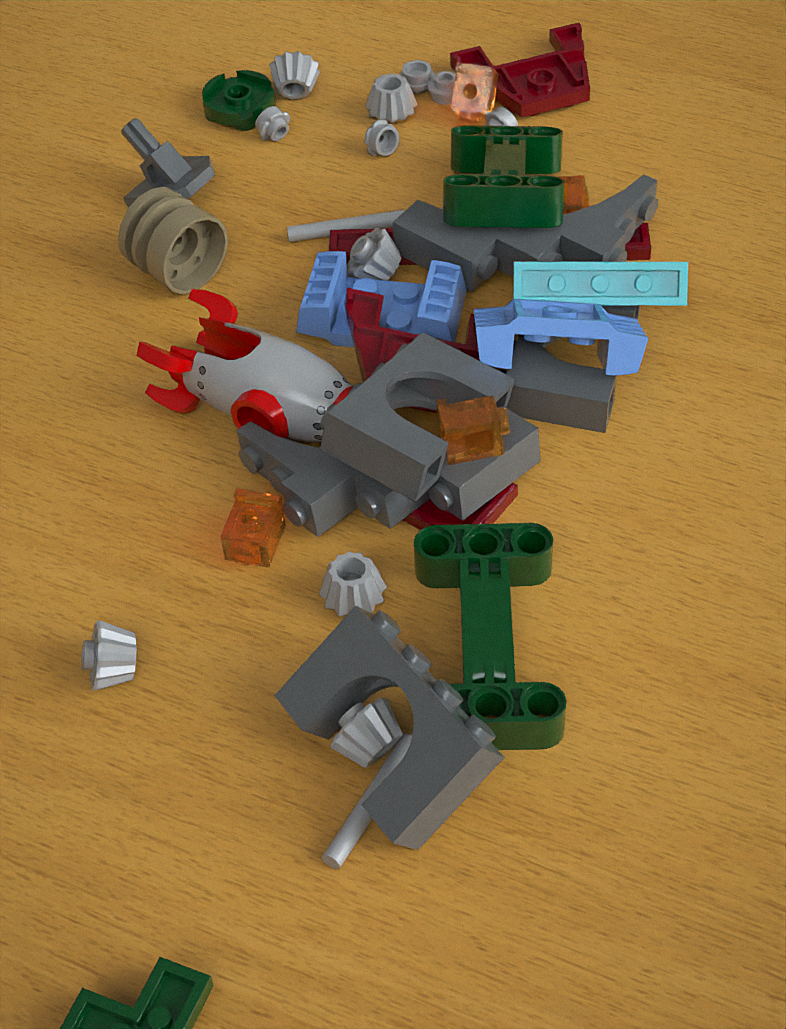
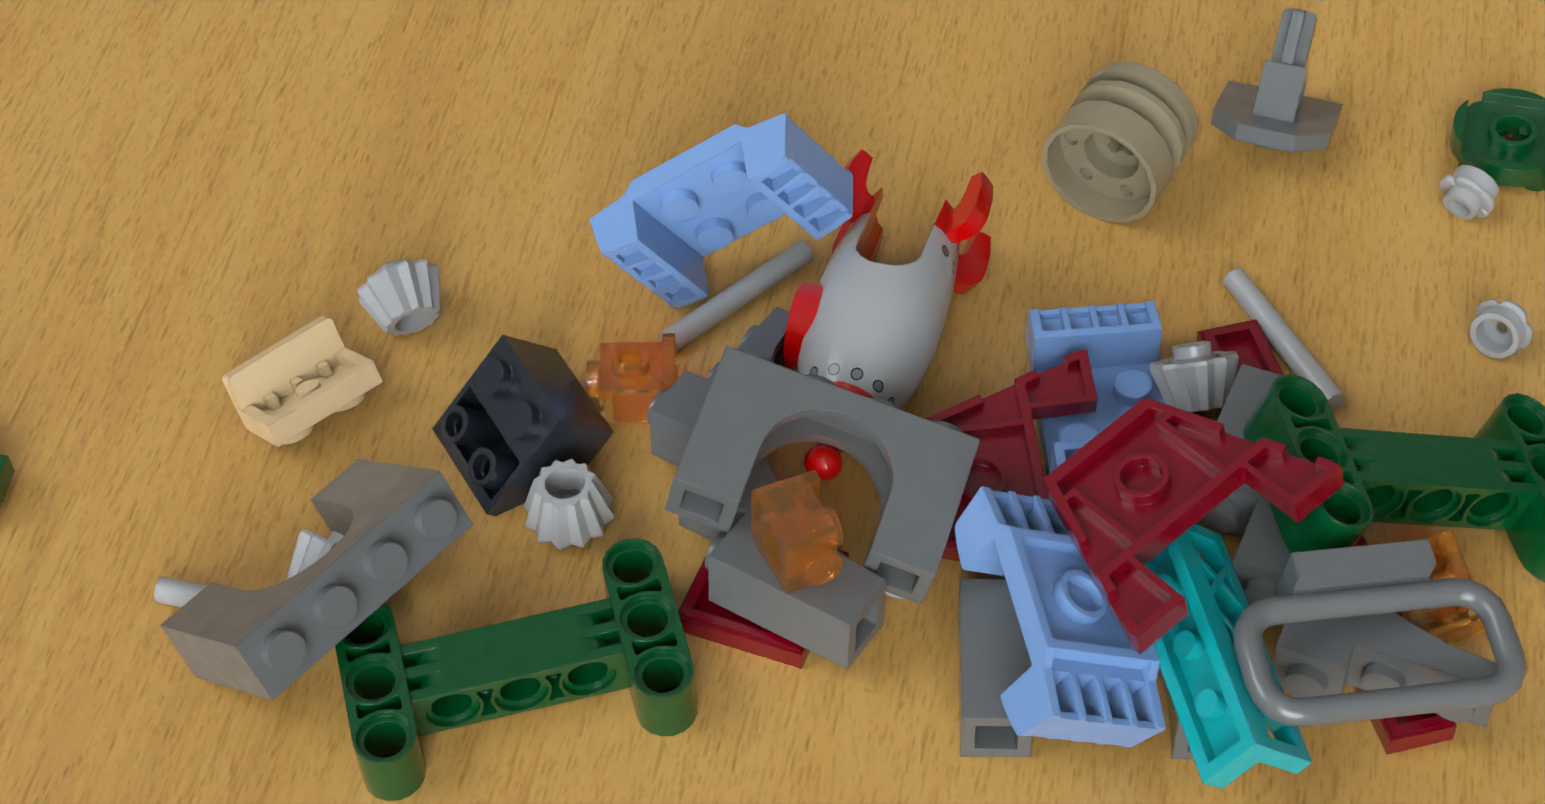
camera: 75 degrees right, 0 degrees up
none -> tan bracket [222,316,383,447]
none -> black slope [432,334,614,516]
none -> medium blue plate [589,113,853,309]
none -> light grey bar [659,240,813,353]
none -> dark red wing [1043,397,1344,654]
none -> dark grey bar [1233,539,1527,727]

